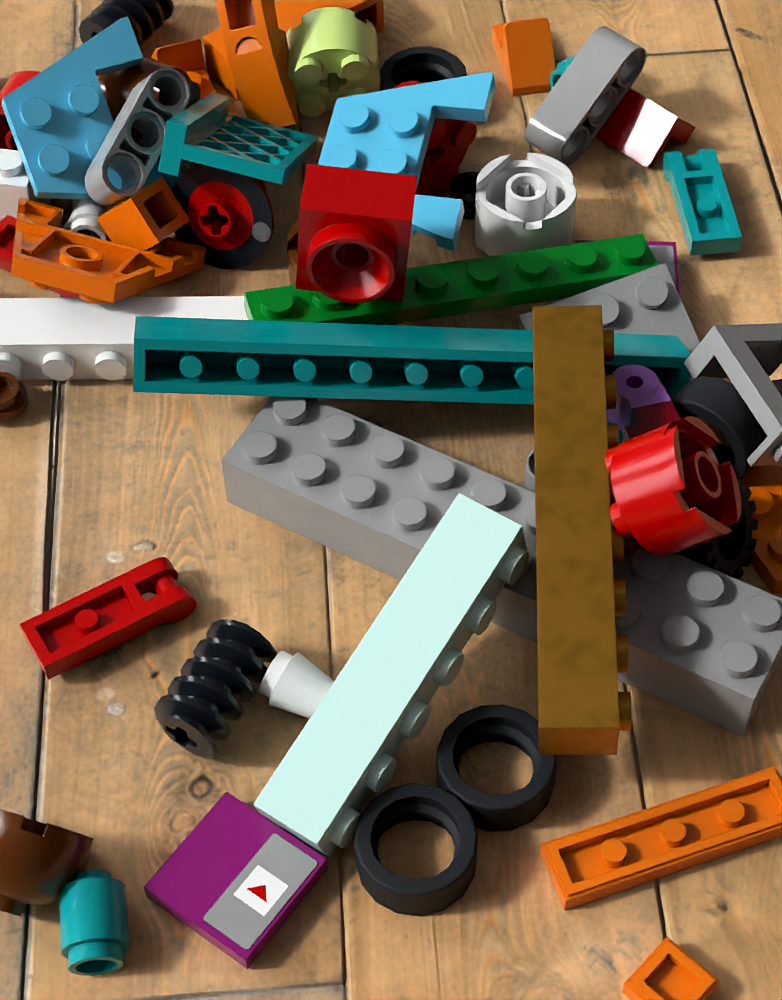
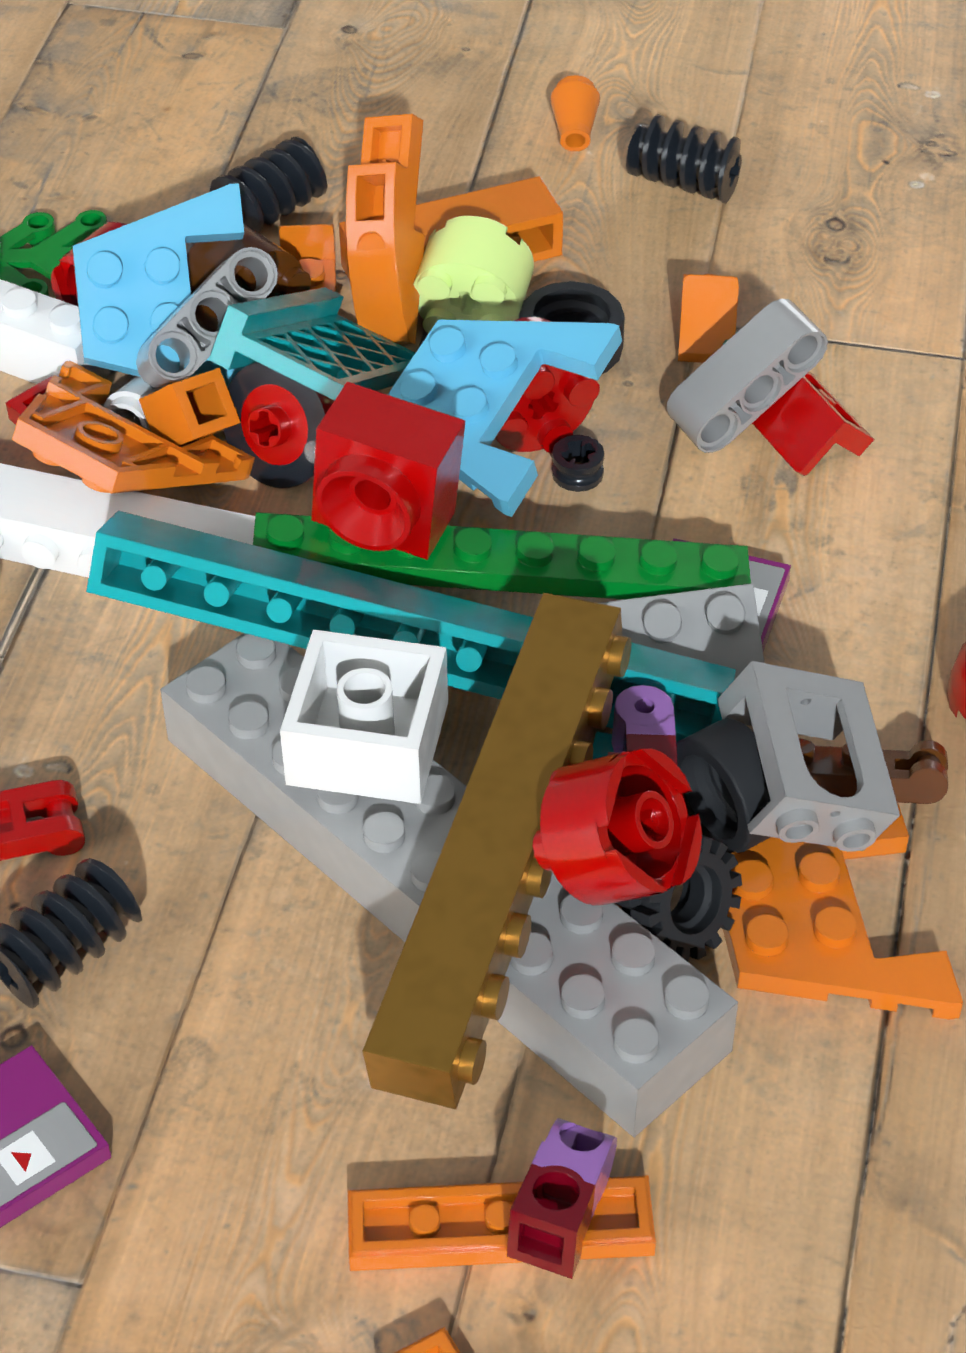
camera: 15 degrees right, 5 degrees down
light aqua brick [253,493,529,859] -> none
white cone [259,650,334,719] -> none
black tyre [354,783,478,916] -> none
black tyre [437,704,557,832] -> none
white brick [474,153,577,256] -> none
teal plate [663,148,742,256] -> none
none -> white brick [280,630,448,804]
none -> dark red leg [507,1118,617,1279]

